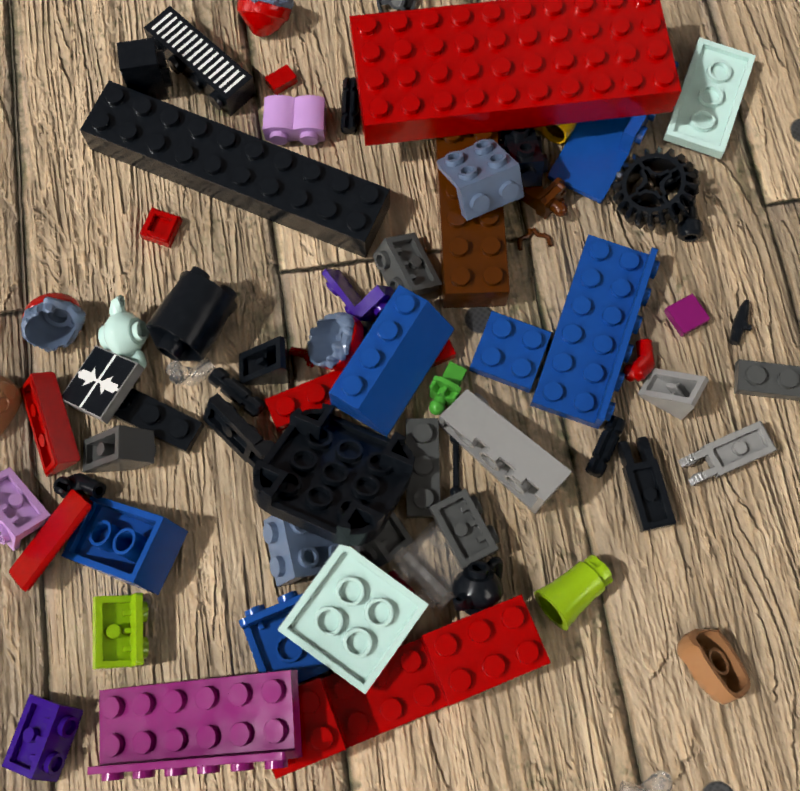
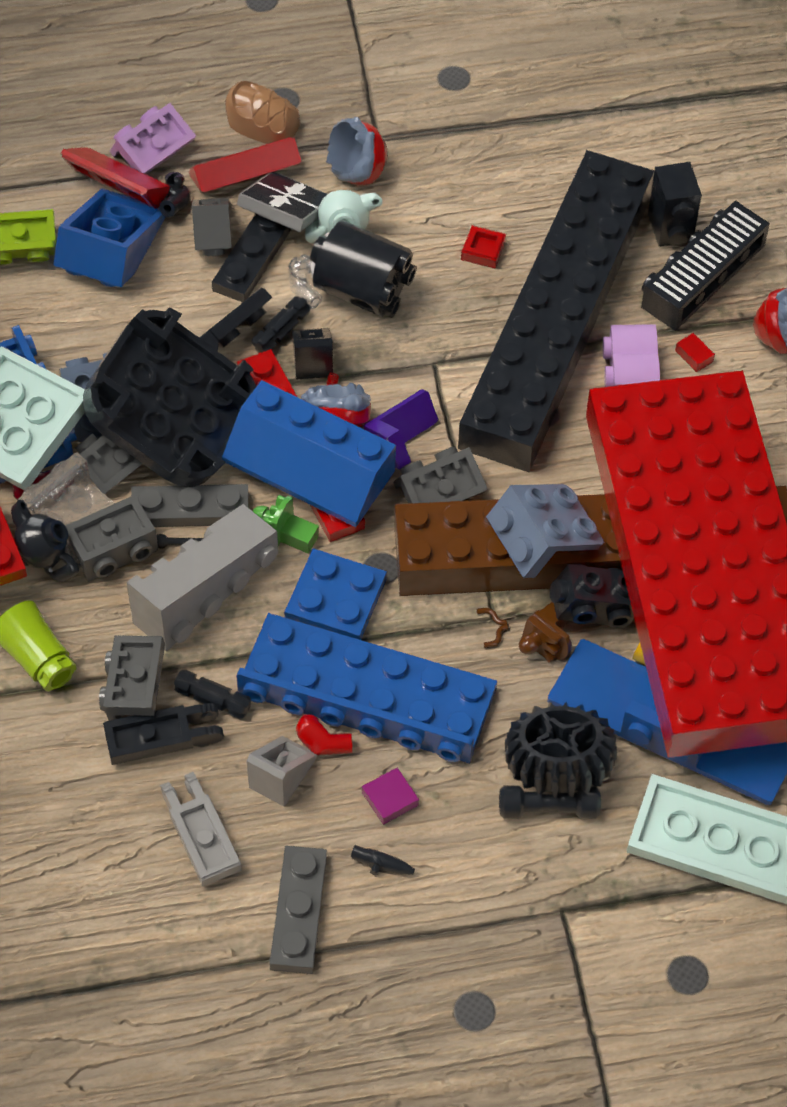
camera: 90 degrees right, 15 degrees down
none -> dark grey bracket [99,635,165,720]

